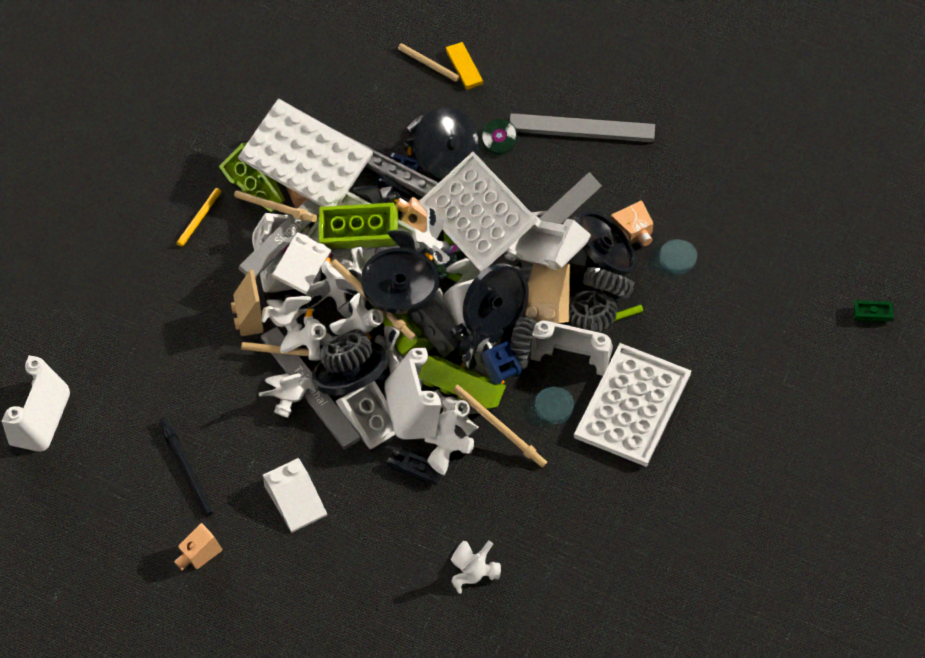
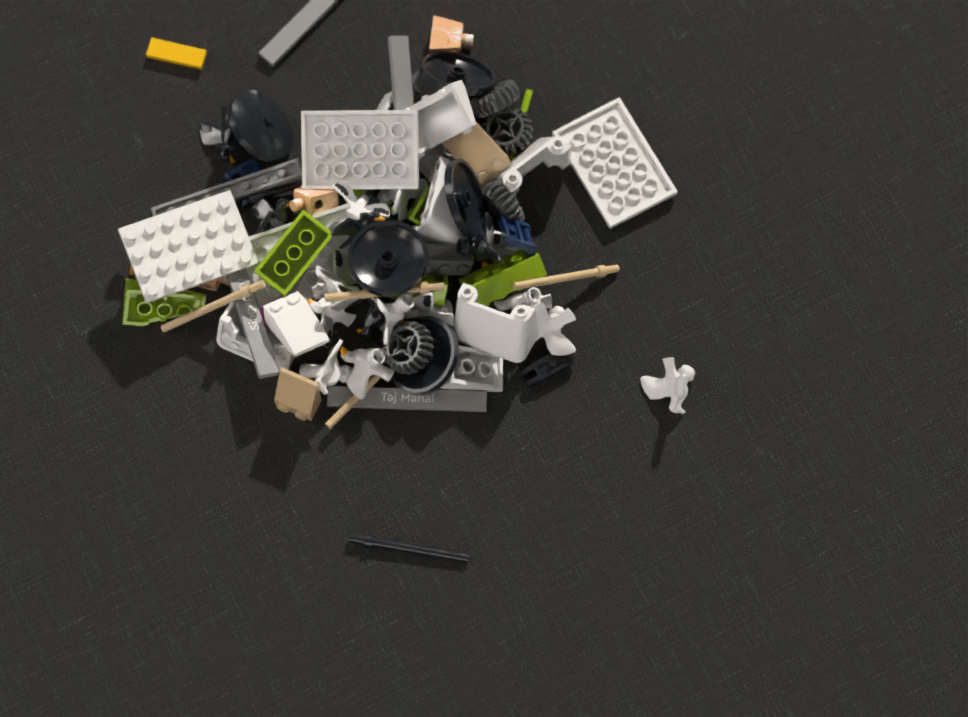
camera: 55 degrees left, 15 degrees up
white windscreen [2,355,70,452] -> none
light nougat torso [174,523,222,570] -> none
yellow bar [177,188,221,247] -> none
white animal [259,374,316,418] -> none
white slope [263,458,327,533] -> none
tan bar [398,43,460,82] -> none
clear green tile [481,119,518,155] -> none
clear light blue tile [535,387,574,424] -> none
clear light blue tile [659,239,697,274] -> none

